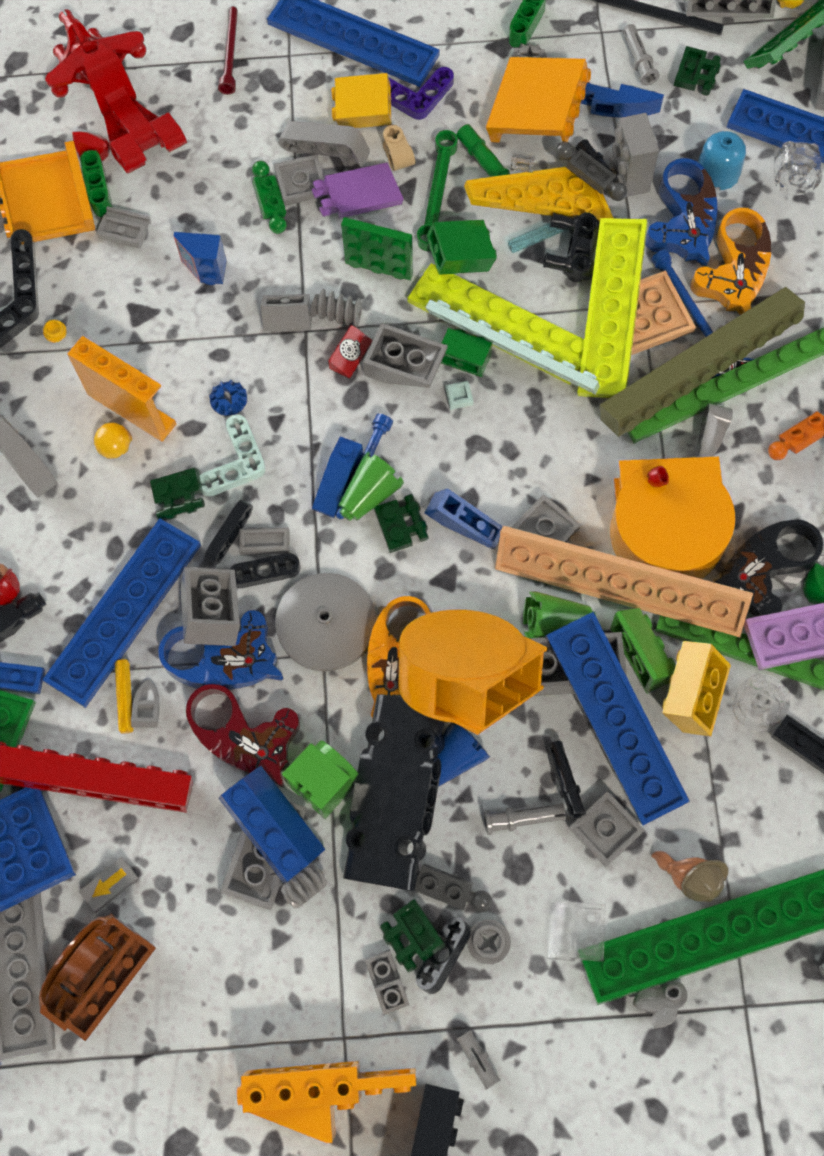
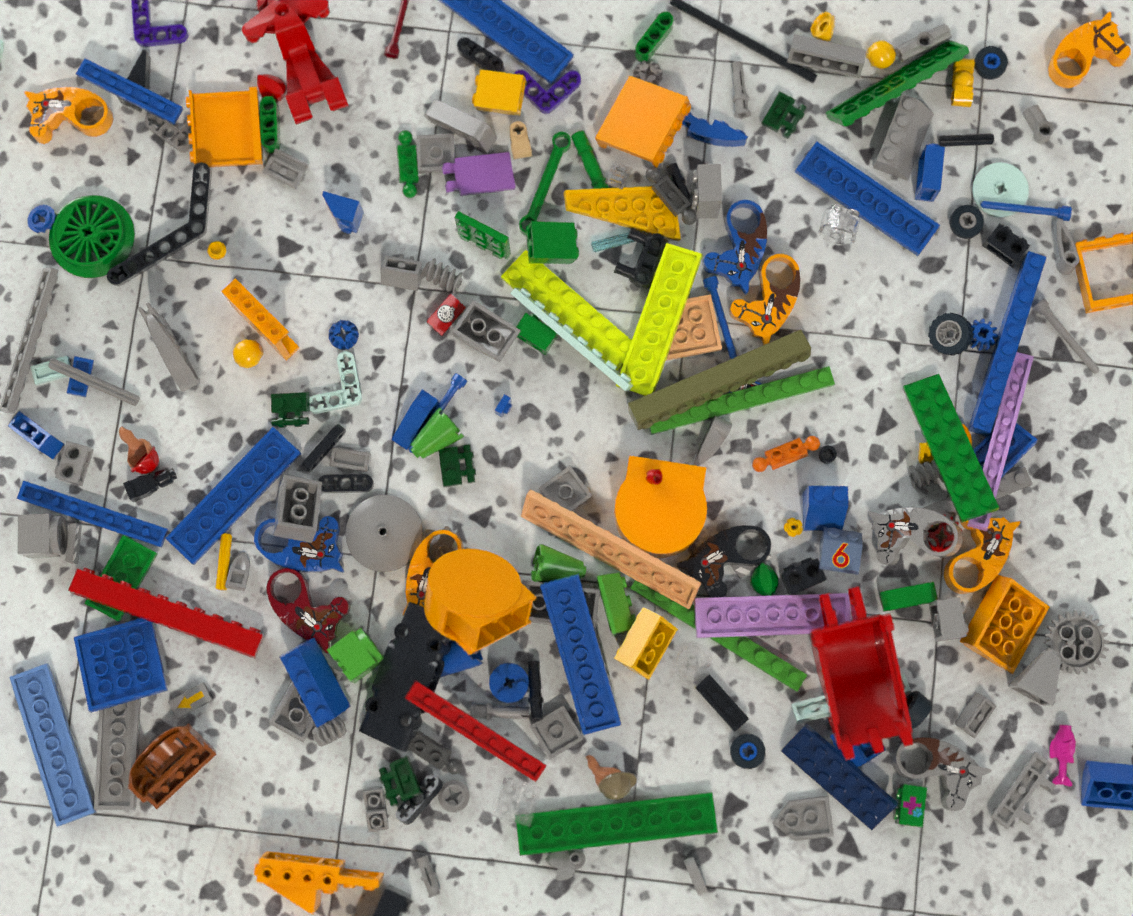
camera: 10 degrees right, 10 degrees up
blue slope [424,488,503,549] -> none
light aqua tile [445,381,474,410] -> none
dark azure cylinder [698,131,746,190] -> none
none -> red plate [405,681,547,782]
none -> black beam [457,37,504,72]
none -> blue brick [489,663,529,703]
none -> blue plate [495,394,513,417]

